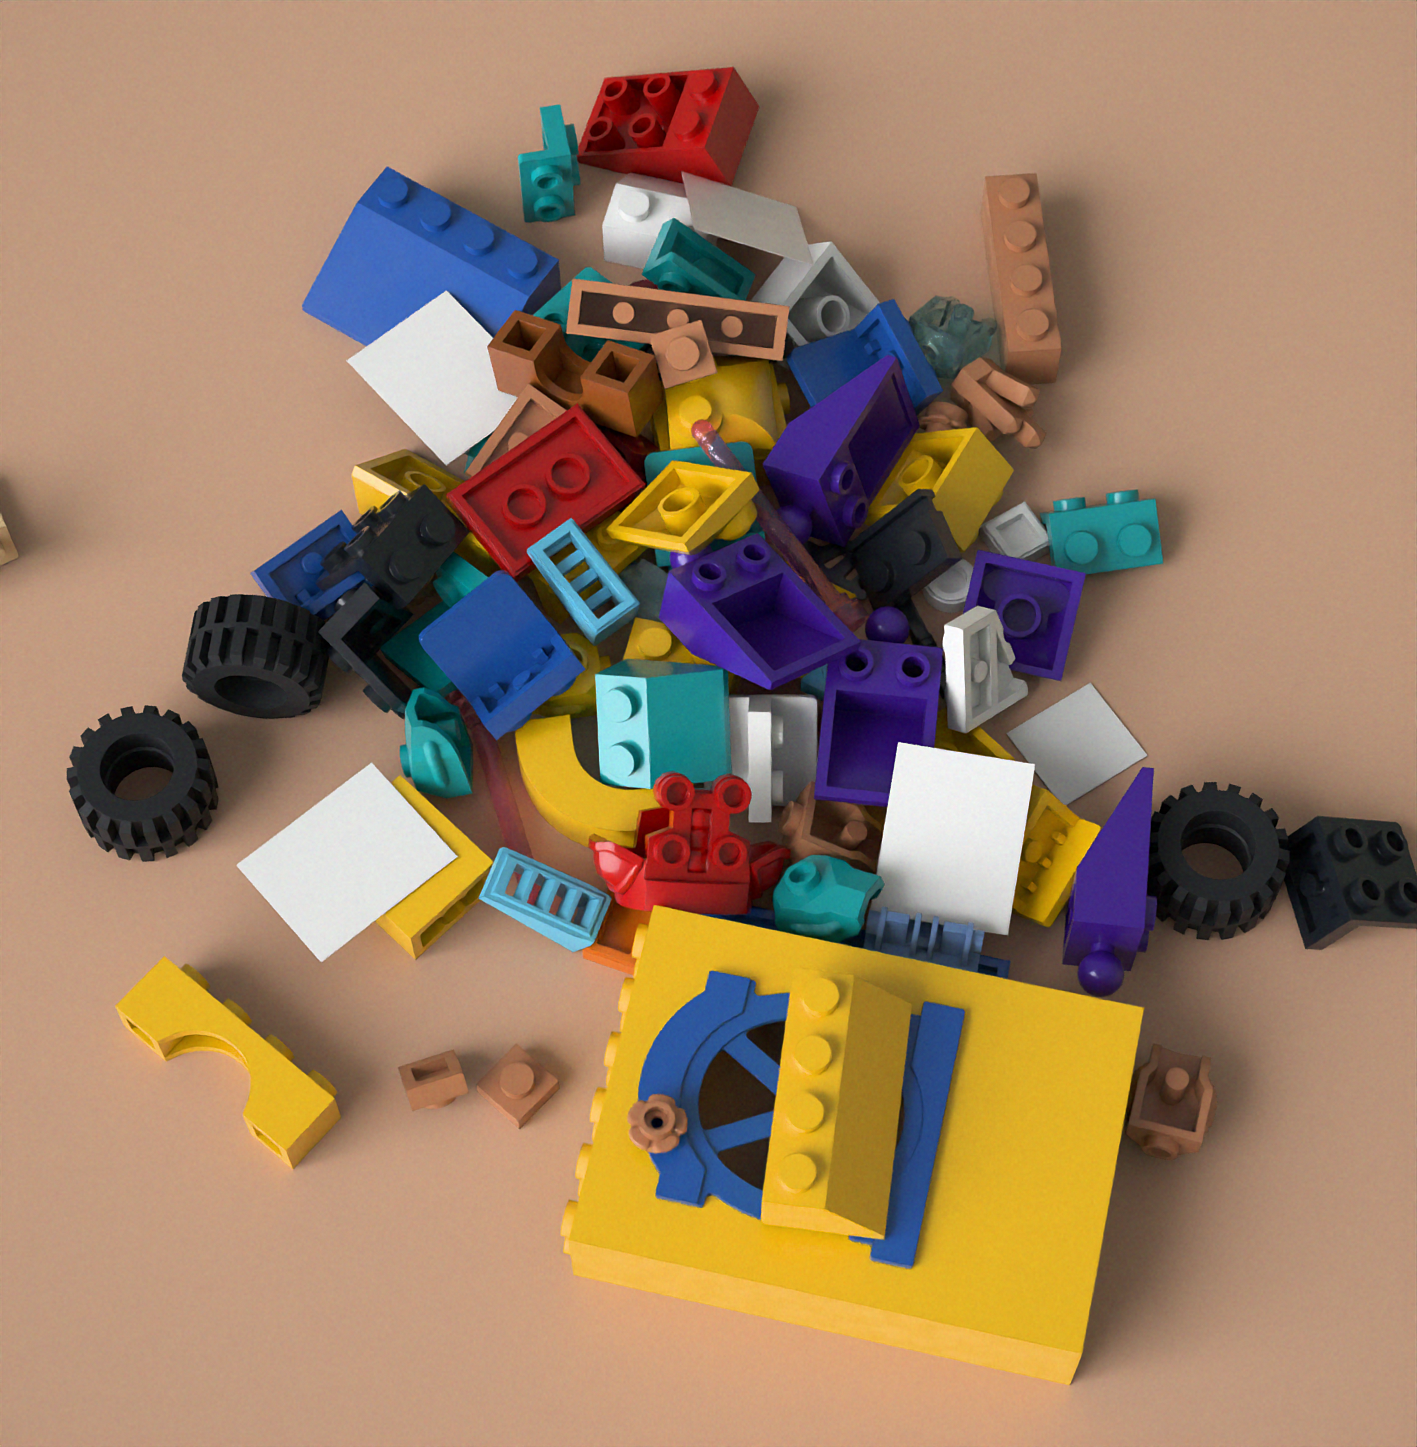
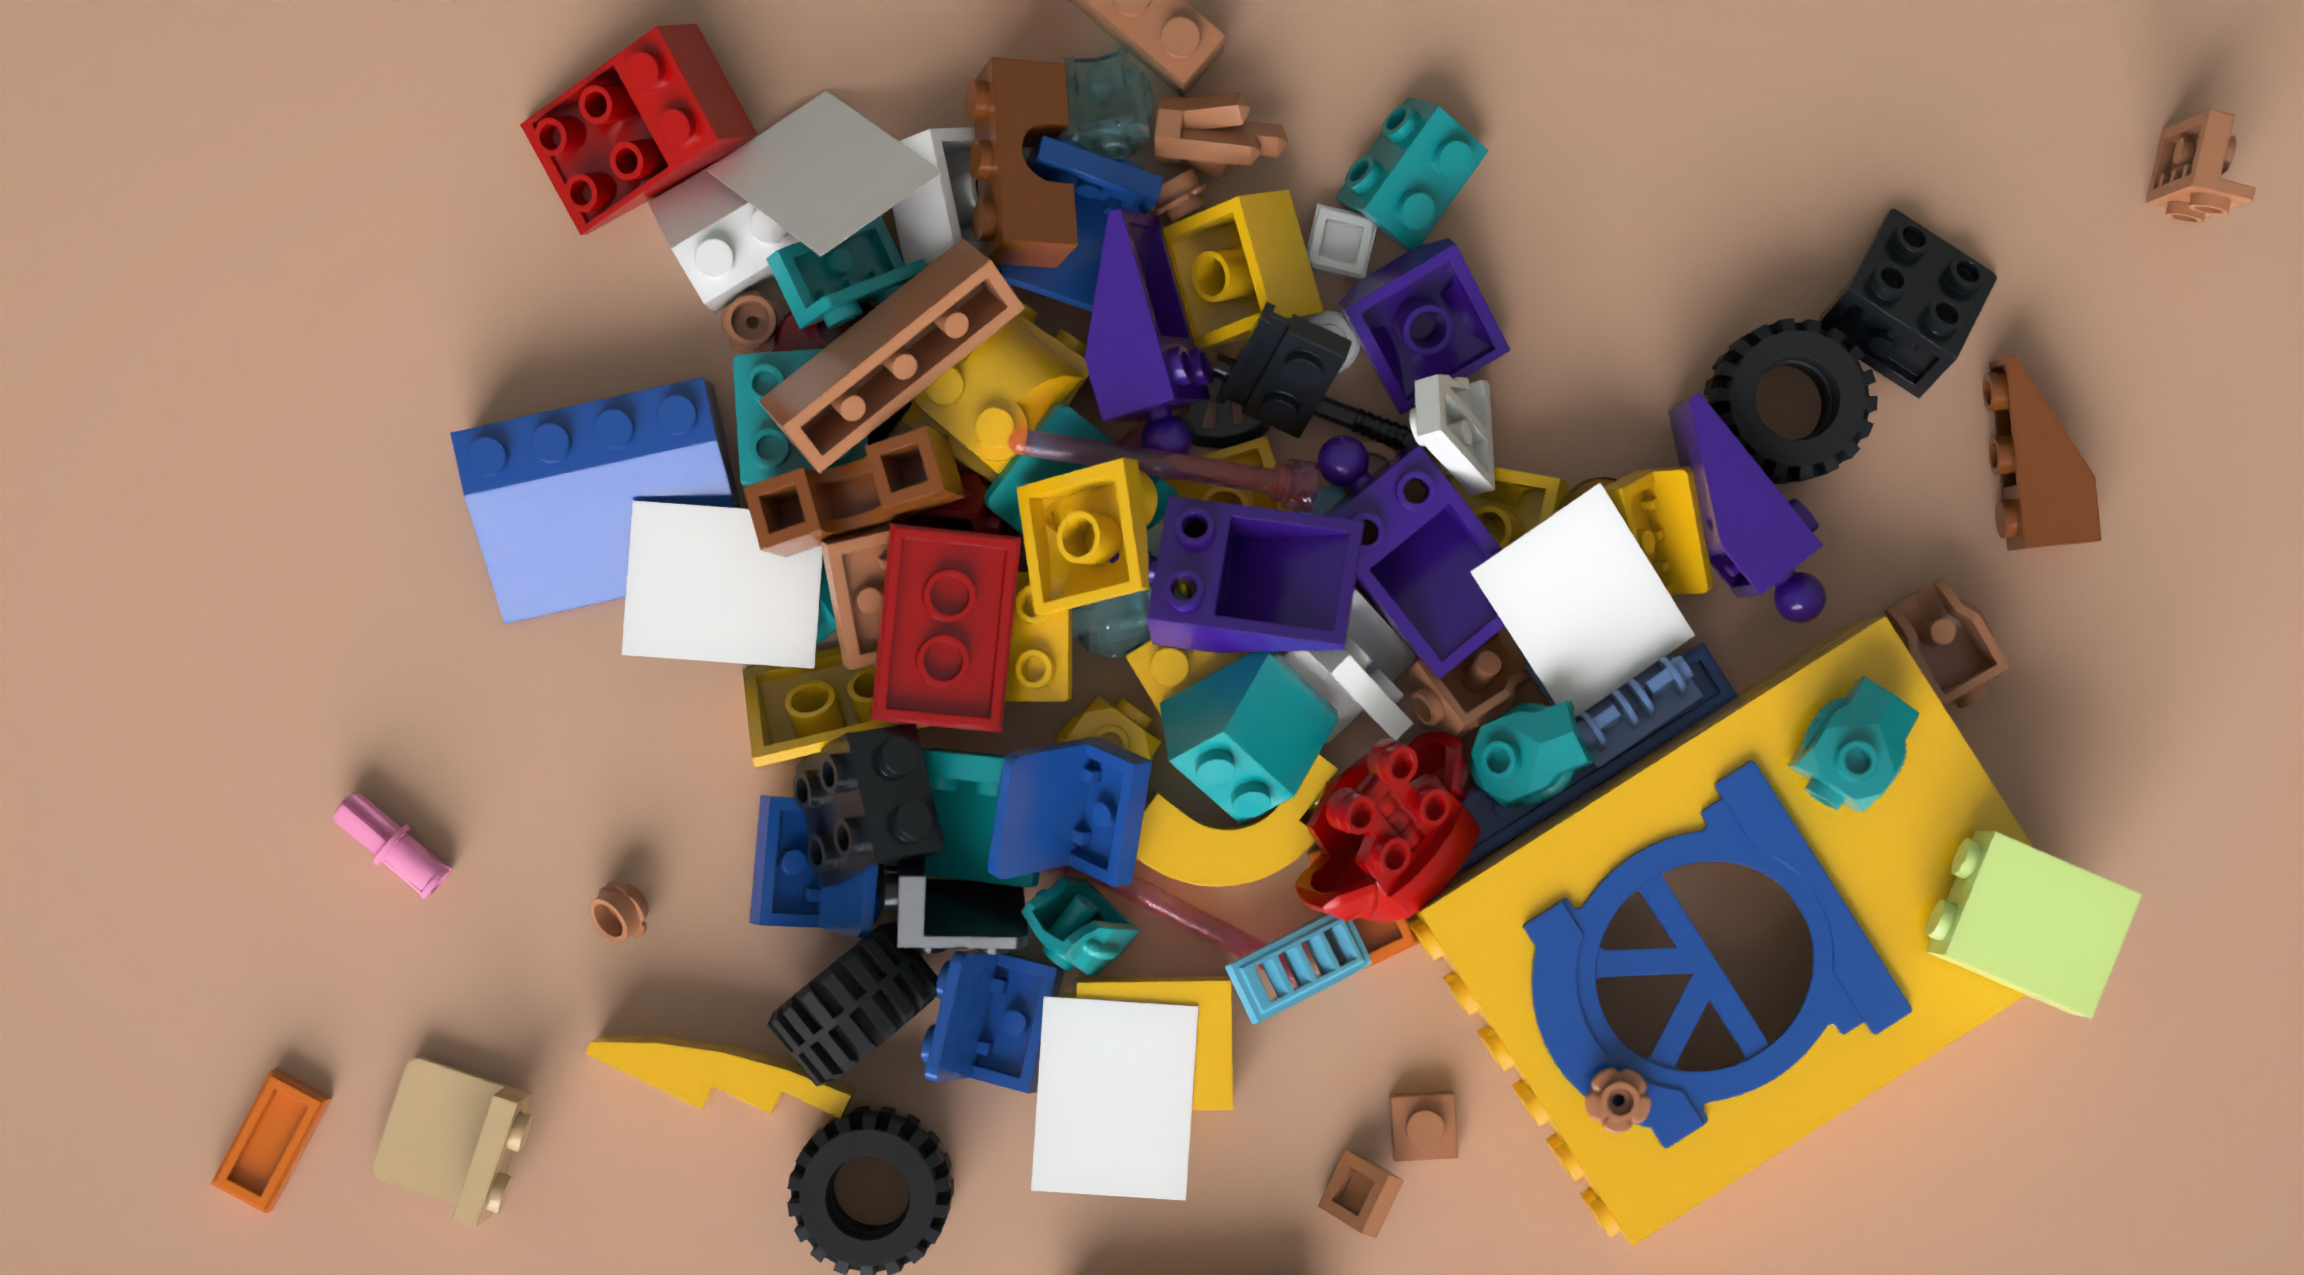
camera: 50 degrees left, 25 degrees up
teal bracket [518,104,581,223] -> none
medium azure slope [527,518,640,646] -> none
nougat plate [649,320,717,389] -> none
yellow slope [761,967,912,1240] -> none
white sticker [1006,683,1148,806] -> none
none -> bright pink axle [333,791,453,900]
none -> yellow slope [585,1035,857,1119]
none -> nougat plate [589,881,649,943]
none -> nougat plate [721,291,784,354]
none -> blue bracket [921,950,1065,1094]
none -> dark orange arch [965,57,1078,268]
none -> teal hand [1787,676,1920,812]
none -> yellowish green brick [1926,830,2142,1019]
none -> dark orange slope [1982,355,2102,551]

